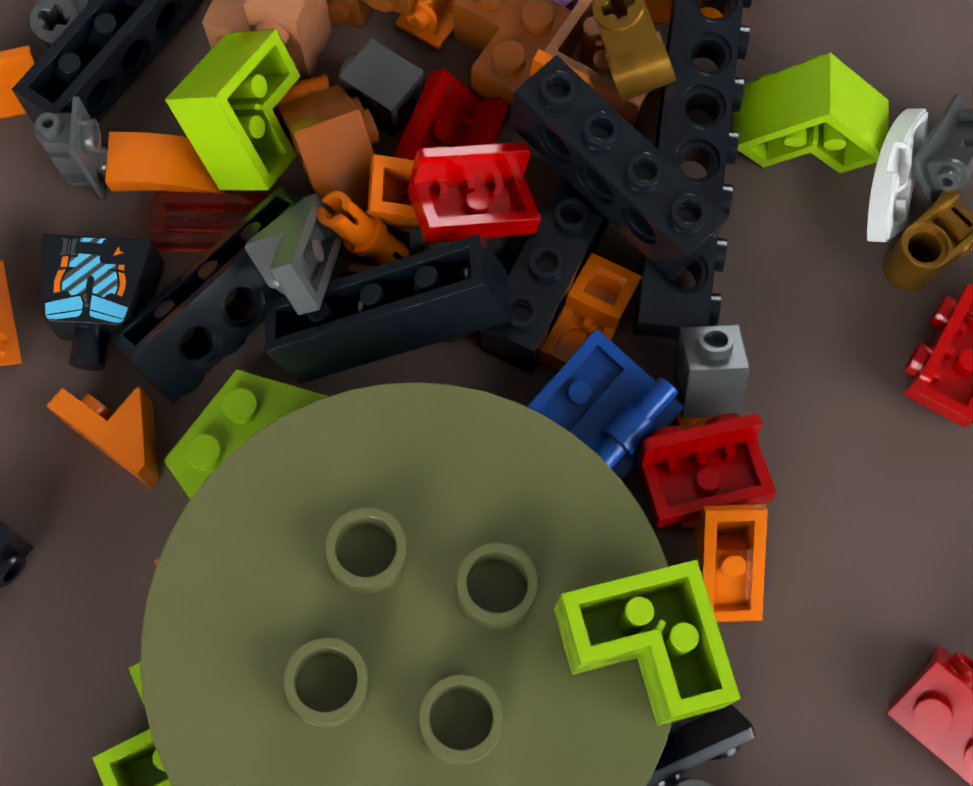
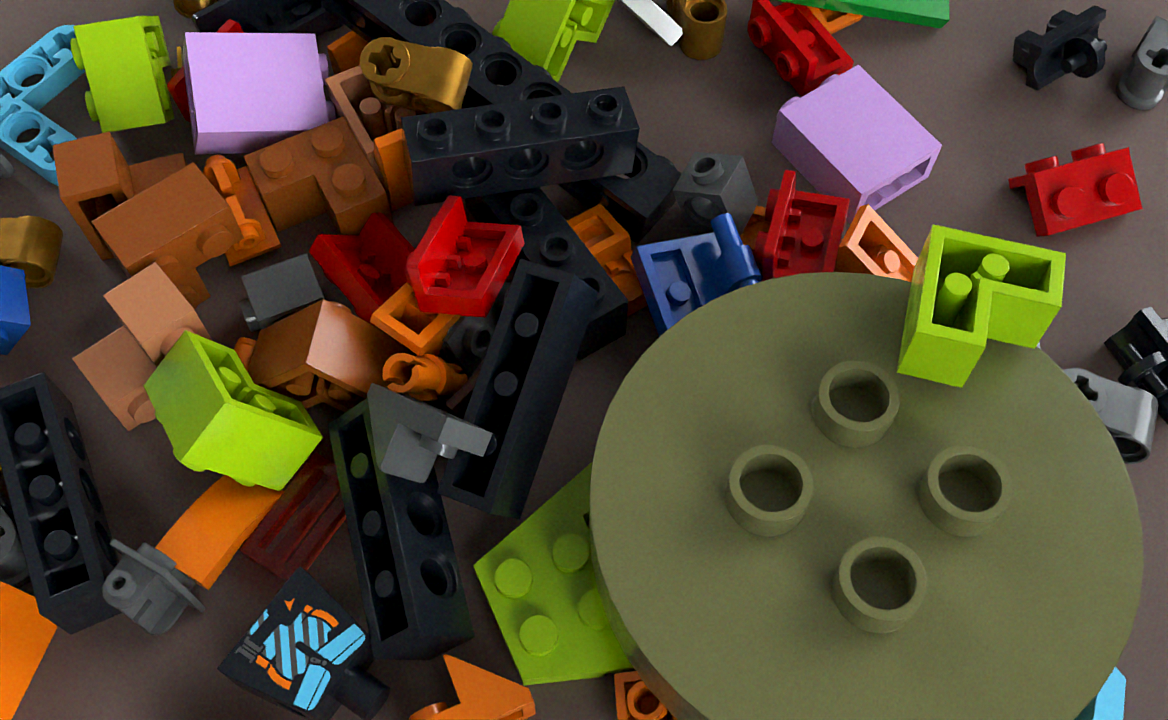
camera: 60 degrees left, 10 degrees down
none -> lavender brick [772,65,942,224]

